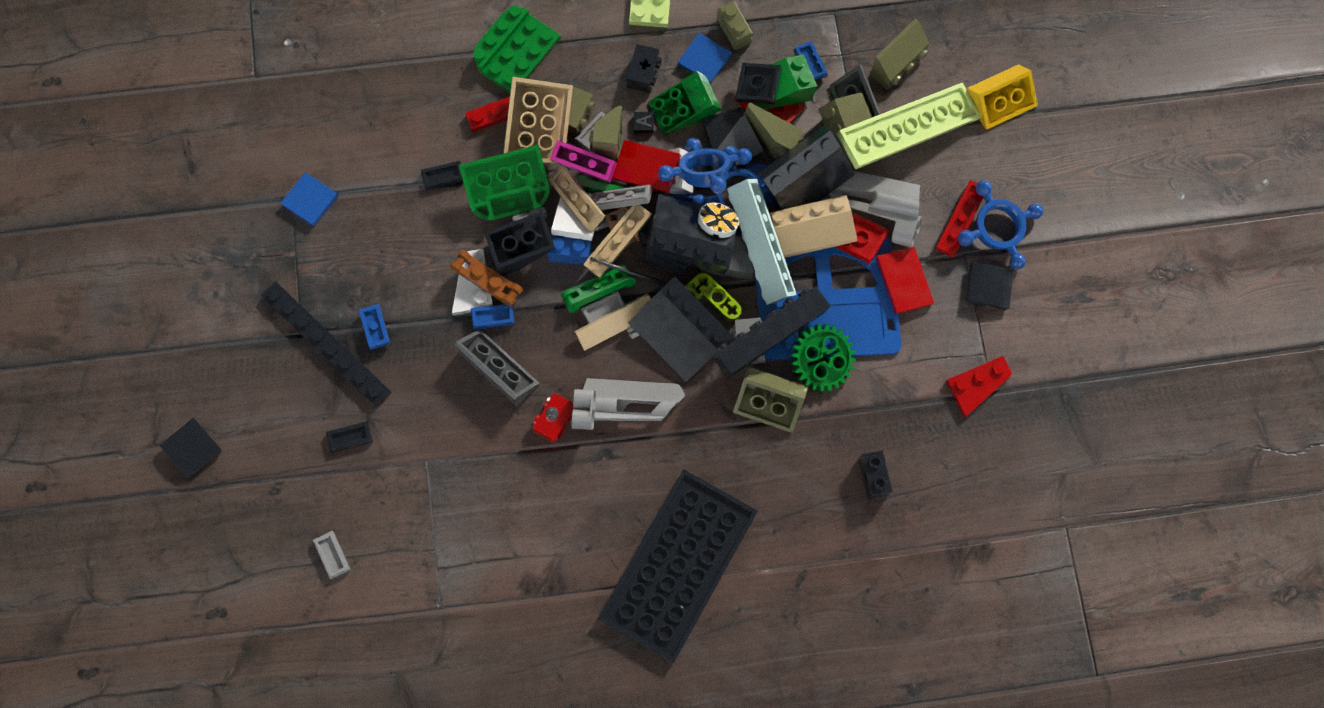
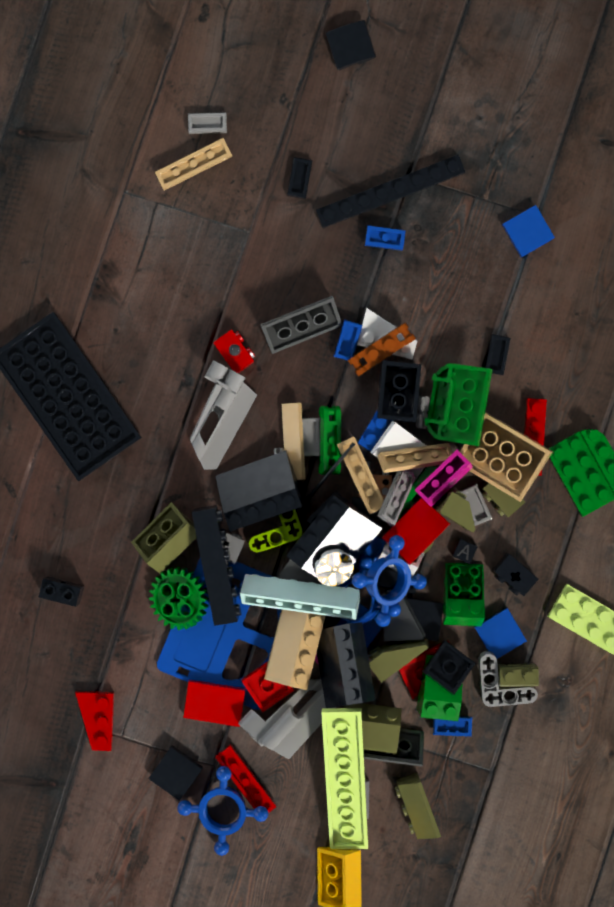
camera: 120 degrees right, 15 degrees up
none -> tan plate [155,138,232,191]
none -> light grey beam [479,651,538,707]

